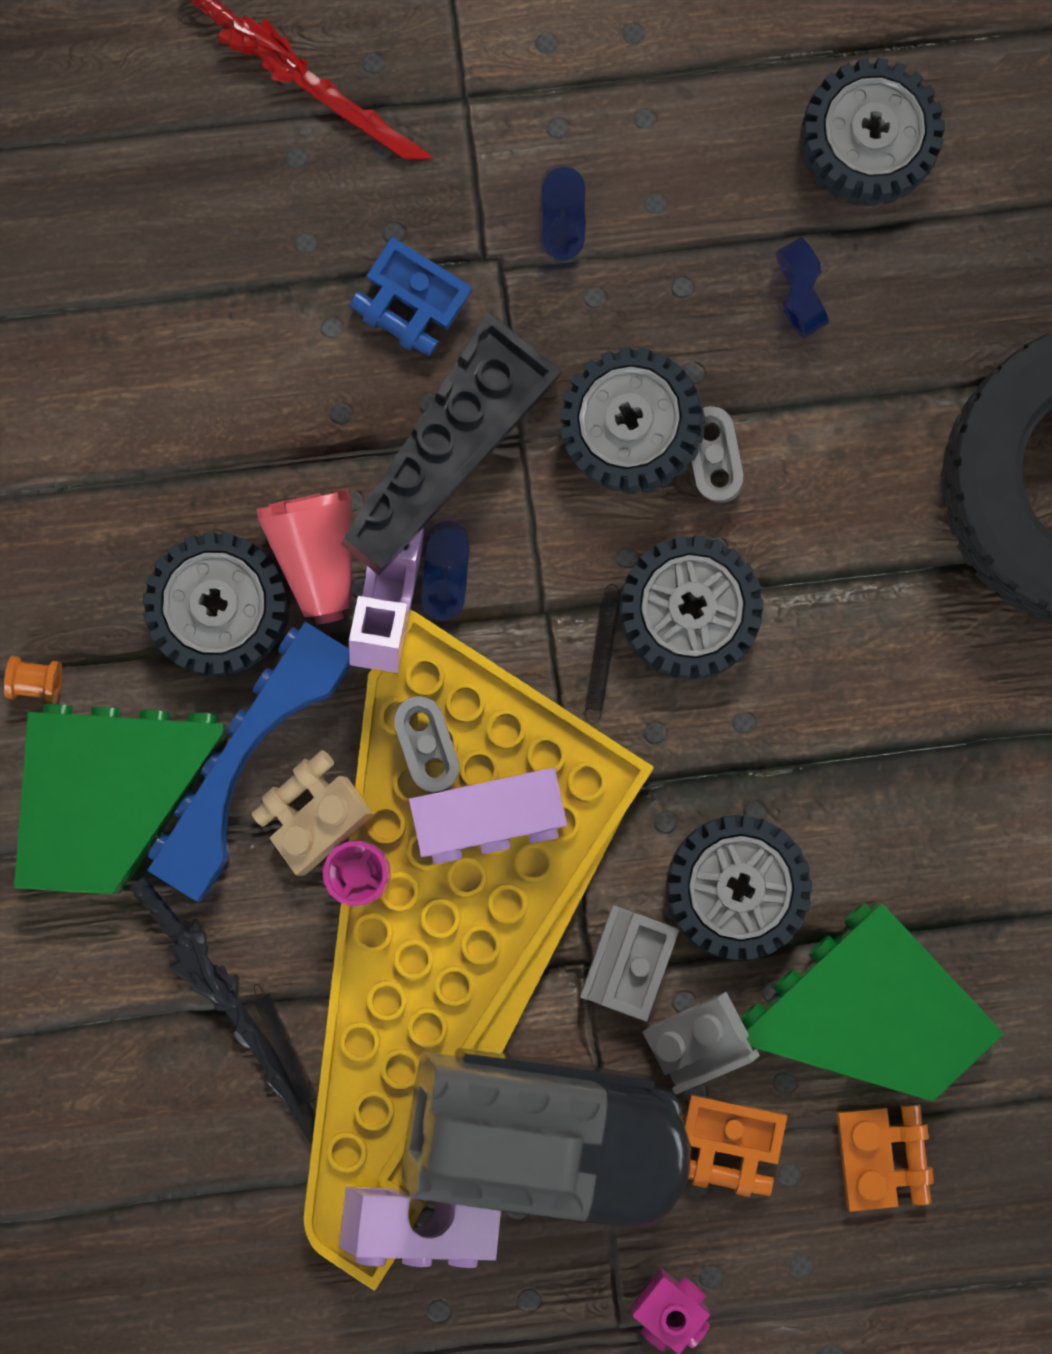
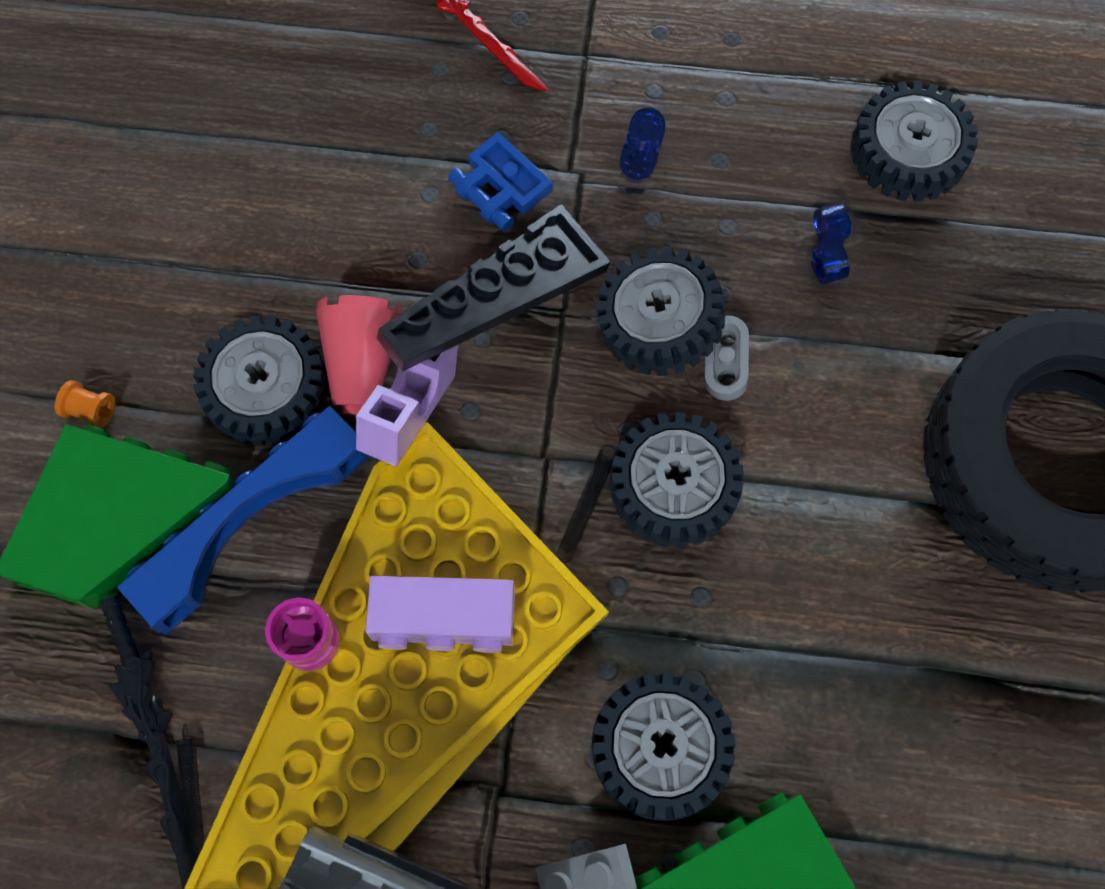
camera: 20 degrees right, 15 degrees down
tan plate [252,750,374,876] -> none
light grey plate [394,697,459,793] -> none
clear blue piece [421,521,470,621] -> none
light grey plate [580,905,680,1022] -> none

